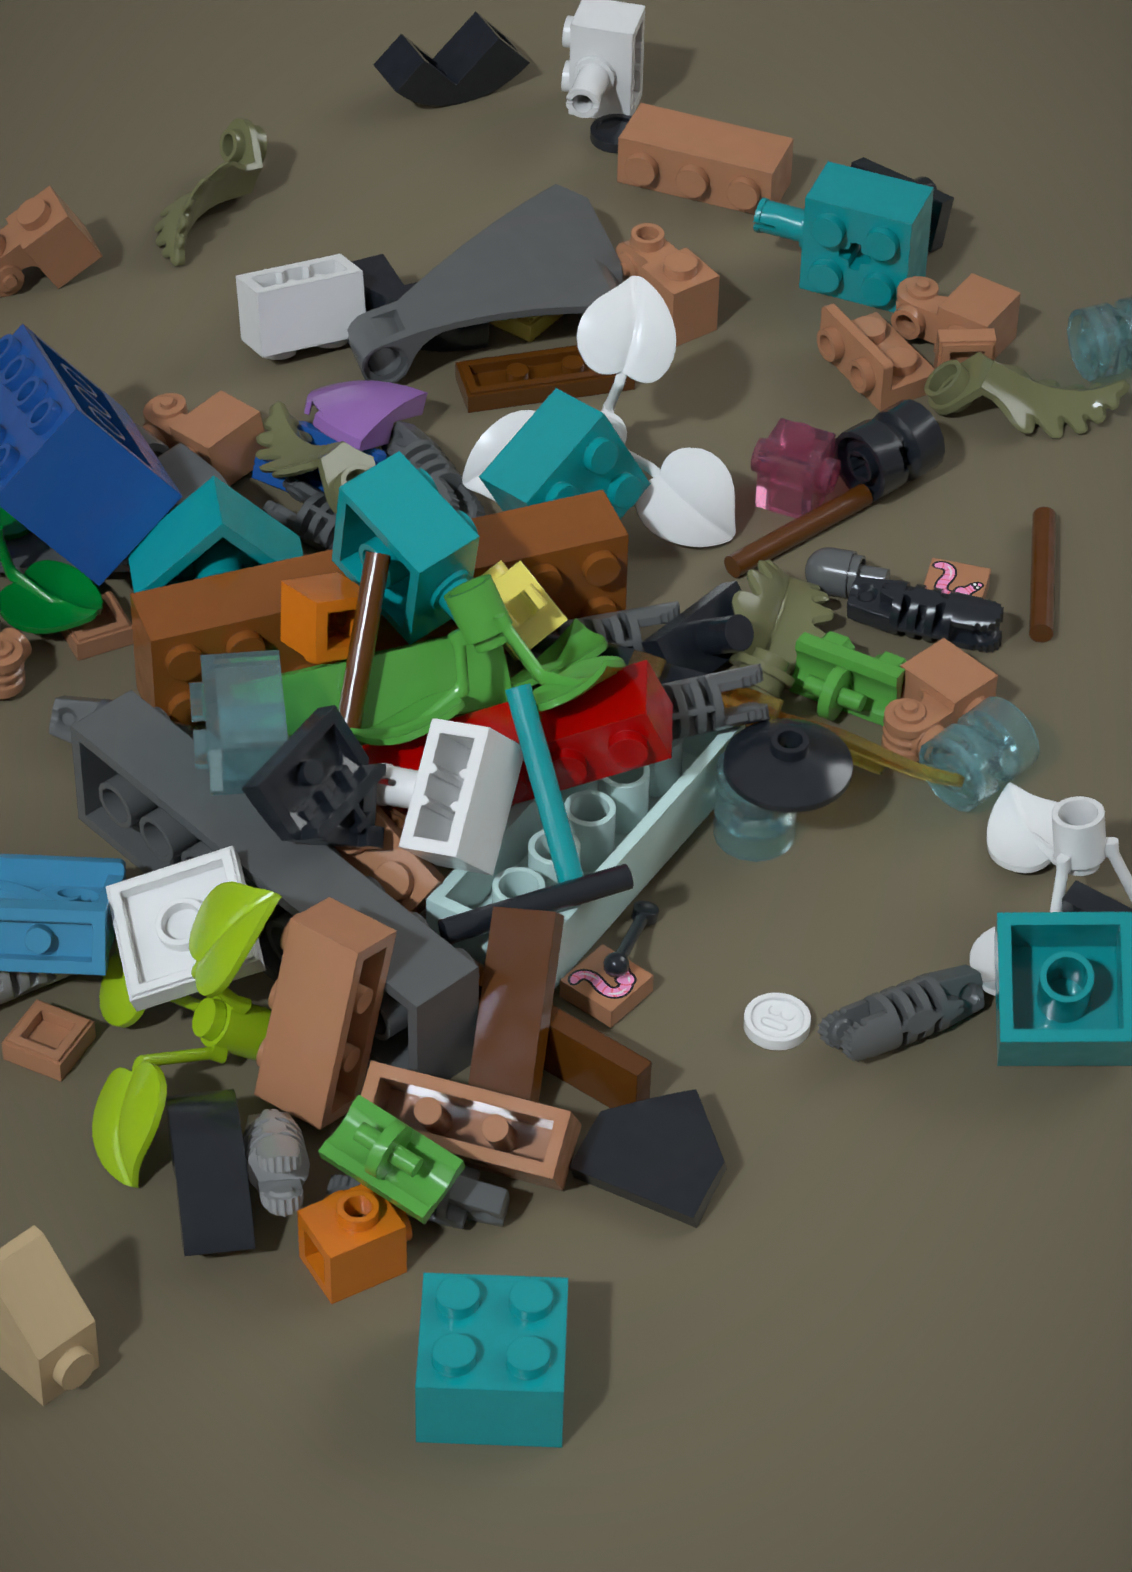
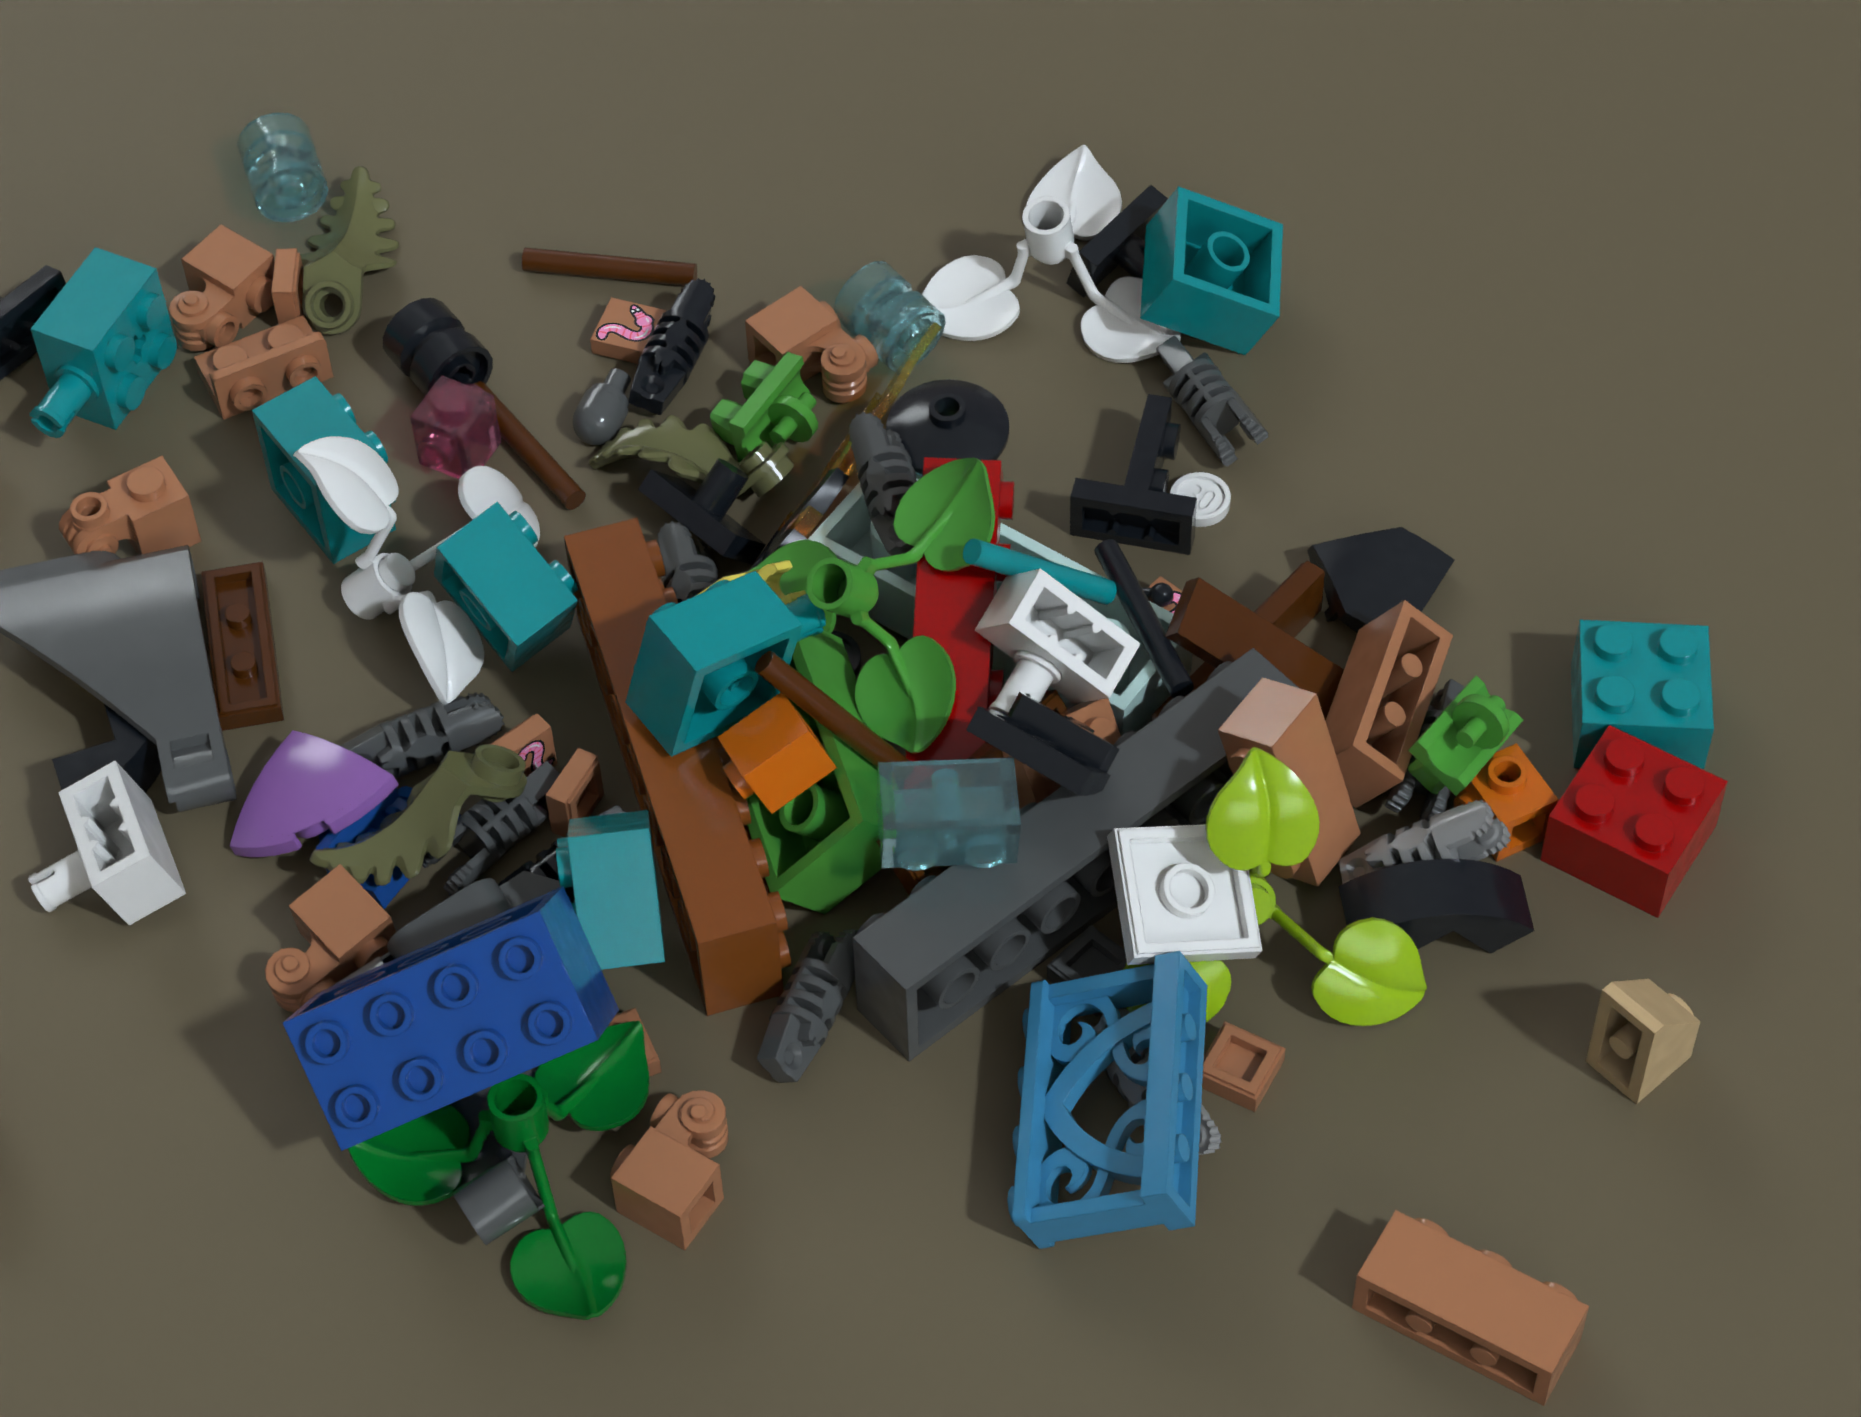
camera: 85 degrees left, 10 degrees up
none -> teal brick [252,376,396,564]
none -> black bracket [1070,394,1197,555]
none -> red brick [1540,725,1728,918]

